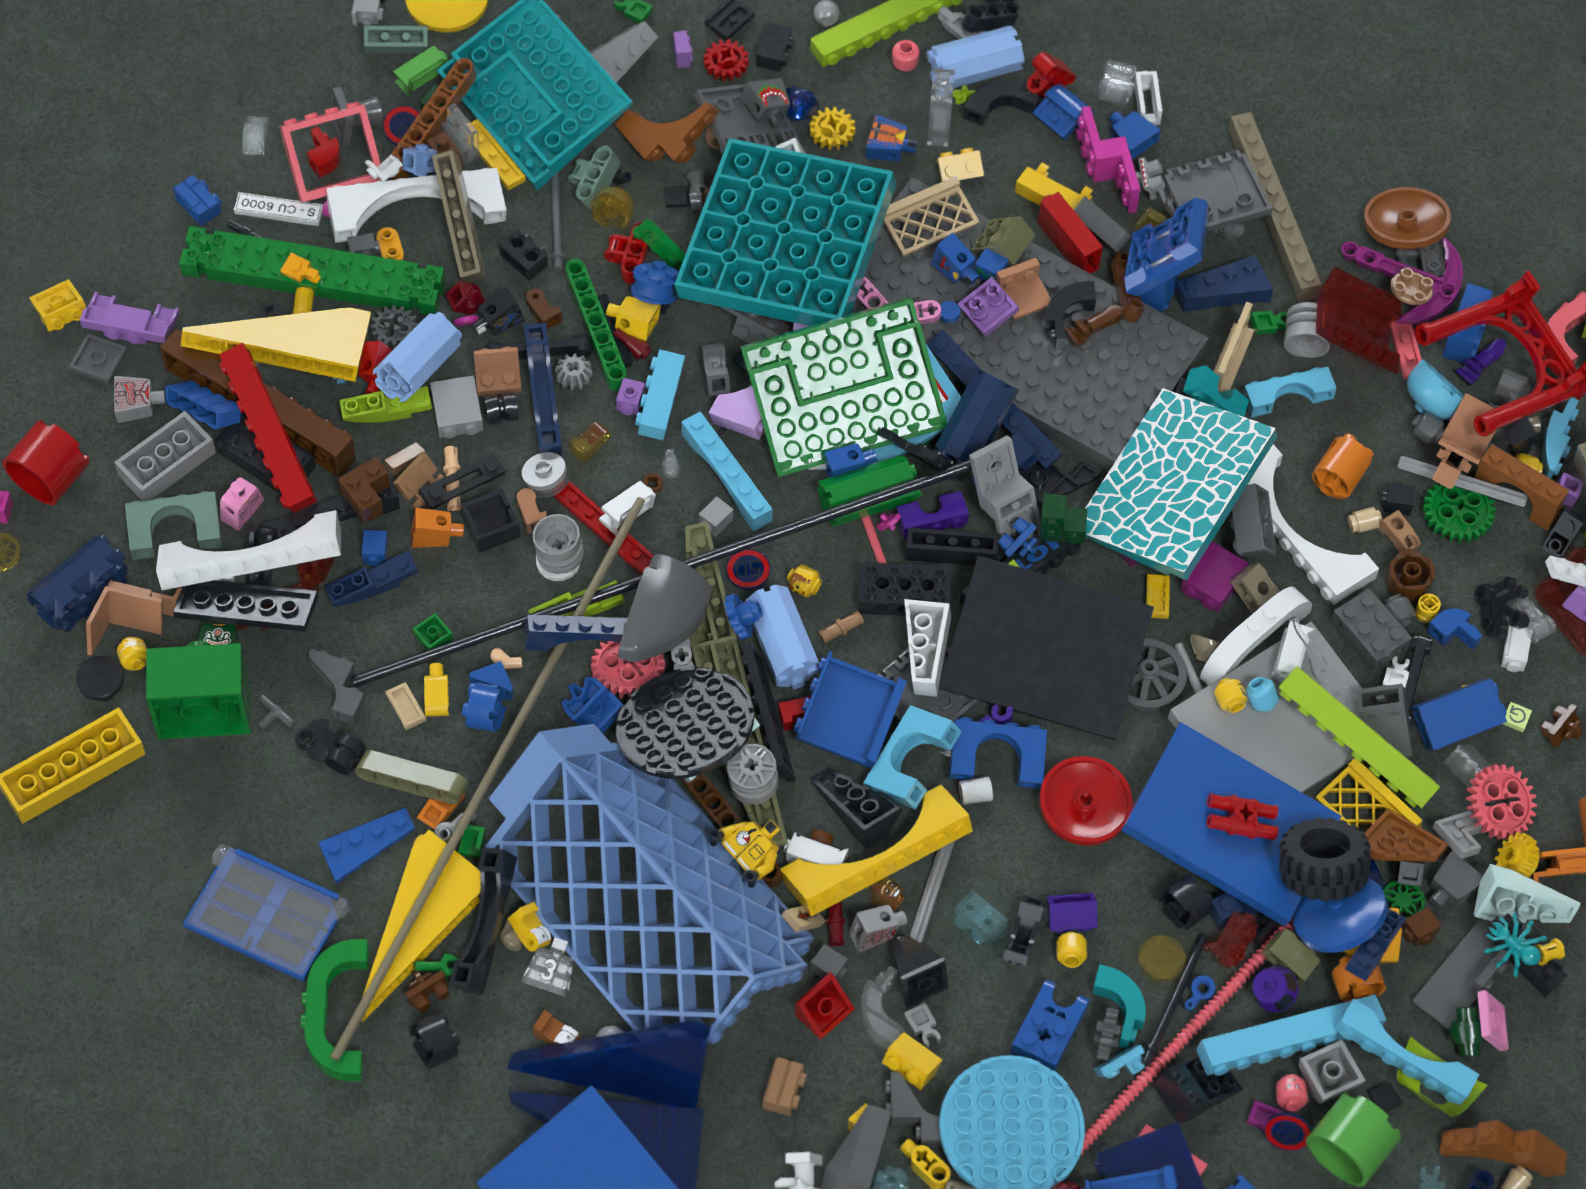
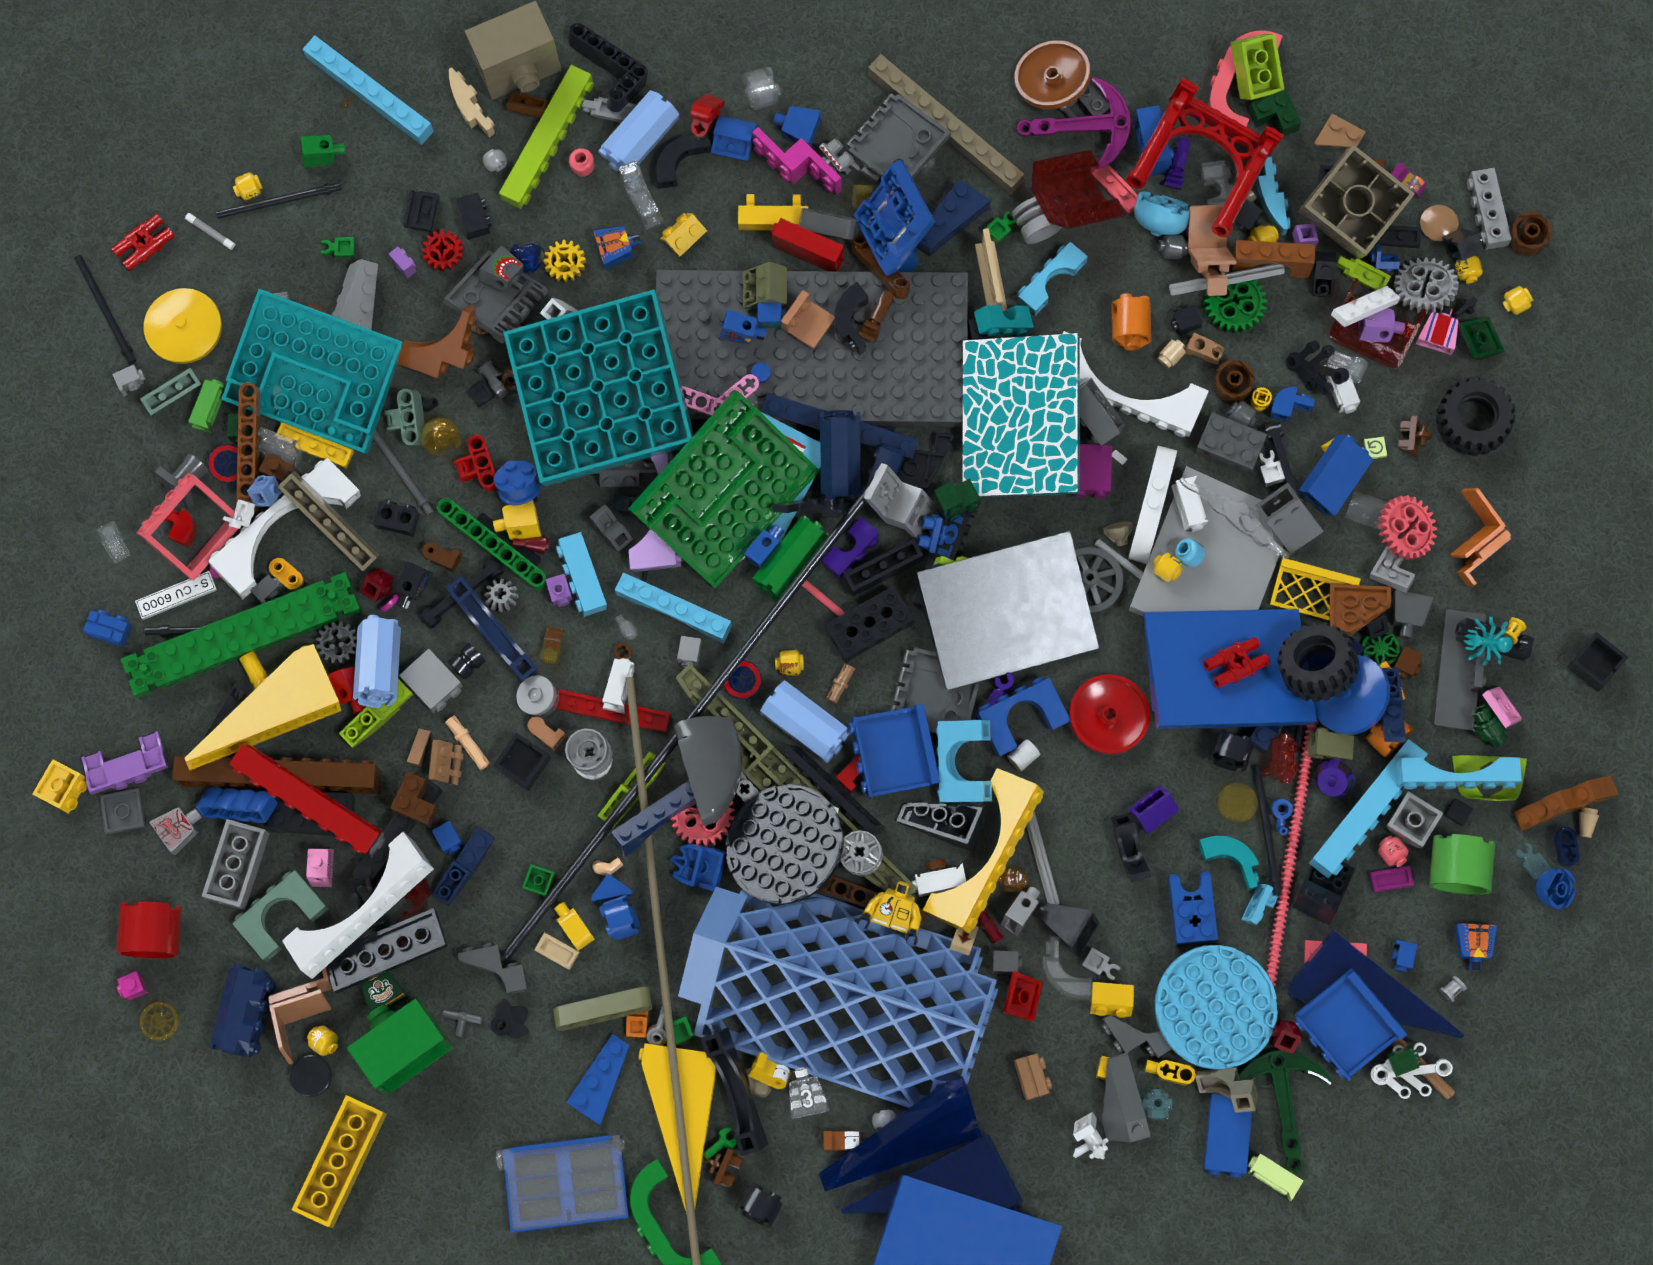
camera: 25 degrees left, 15 degrees up
light orange plate [280,253,321,284] -> none
black wheel [324,732,366,776] -> none
orange torso [411,508,464,548] -> none
black container [419,454,506,510] -> none
nougat bracket [474,347,522,396] -> none
green plate [633,219,686,271] -> none
blue plant [724,594,763,640] -> none
dark pink piece [875,513,901,531] -> none
tan fence [883,176,979,257] -> none
white wedge [904,599,951,697] -> none
lime plant [951,84,977,104] -> none
clear light blue brick [952,890,1008,947] -> none
medium lavender plate [958,277,1019,337] -> none
yellow head [1056,932,1087,968] -> none
dark grey gear [1094,1007,1121,1061] -> none
white window [1134,71,1162,125] -> none
yellow plate [1146,574,1170,619] -> none
dark tan brick [1230,563,1280,614] -> none
piece [1264,1112,1312,1151] -> none
lime brick [1279,665,1440,808] -> none
medium nougat dish [1390,268,1433,305] -> none
light aqua wedge [1474,864,1580,923] -> none
yellow gear [1494,832,1539,878] -> none

